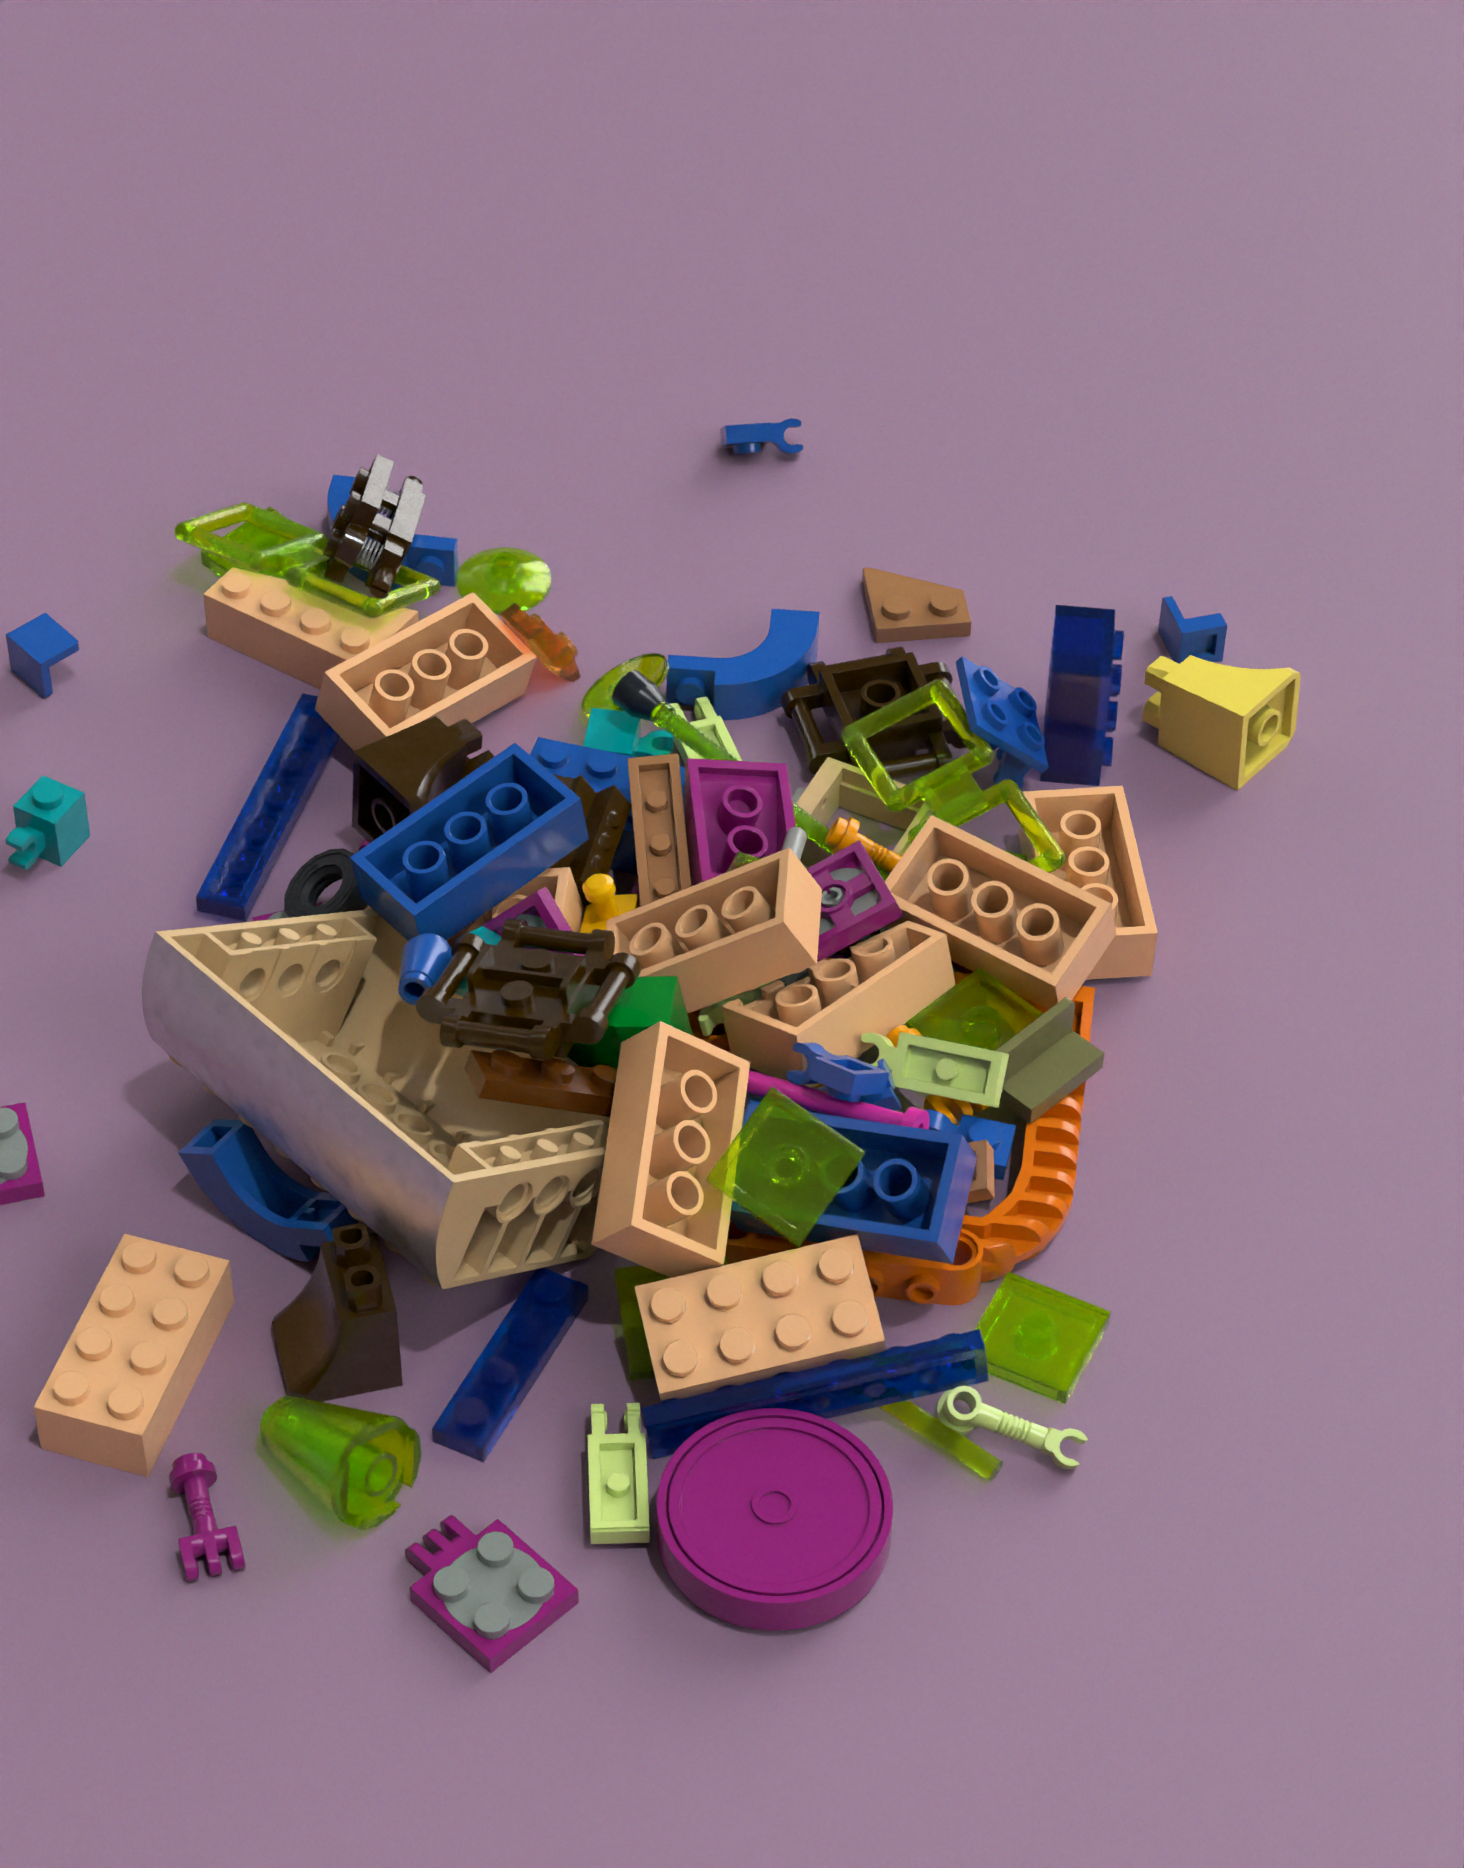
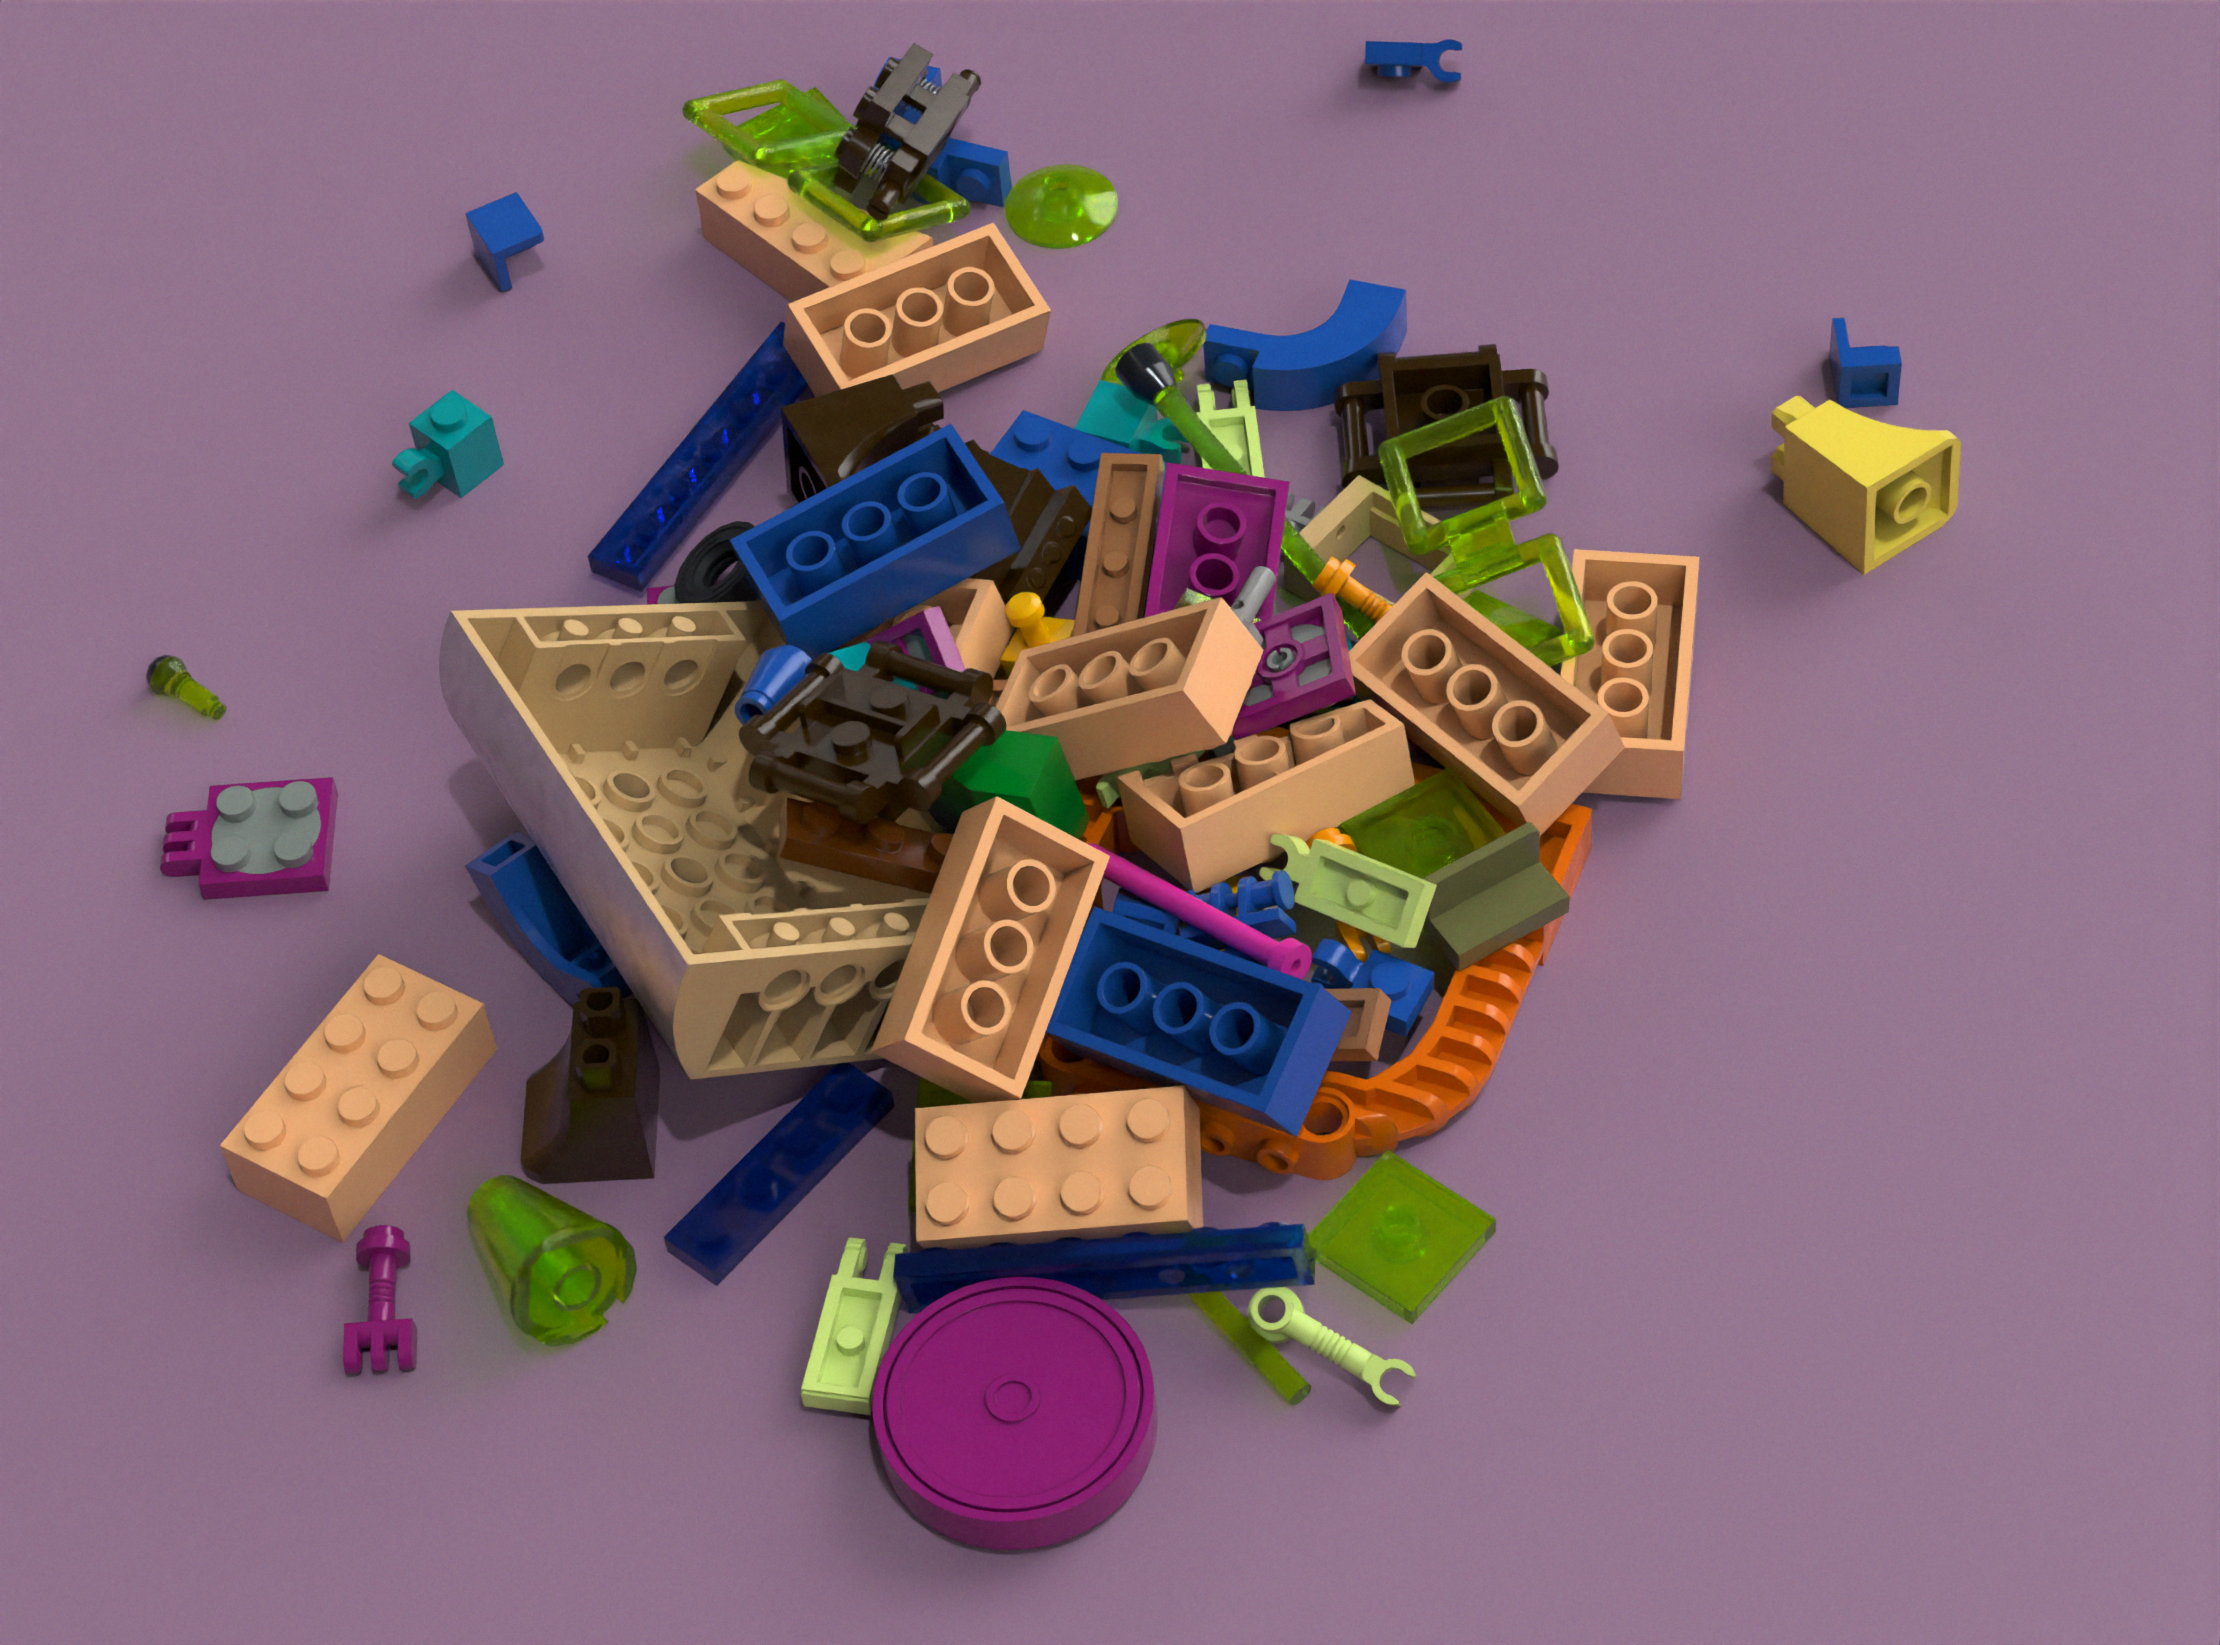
camera: 20 degrees right, 5 degrees up
piece [405,1515,579,1673] -> none
clear orange slope [500,603,581,682] -> none
clear neon green plate [706,1087,866,1247] -> none
blue plate [786,1042,889,1102] -> none
medium nougat wing [862,567,971,643] -> none
blue plate [955,656,1049,795] -> none
clear blue brick [1040,605,1124,786] -> none

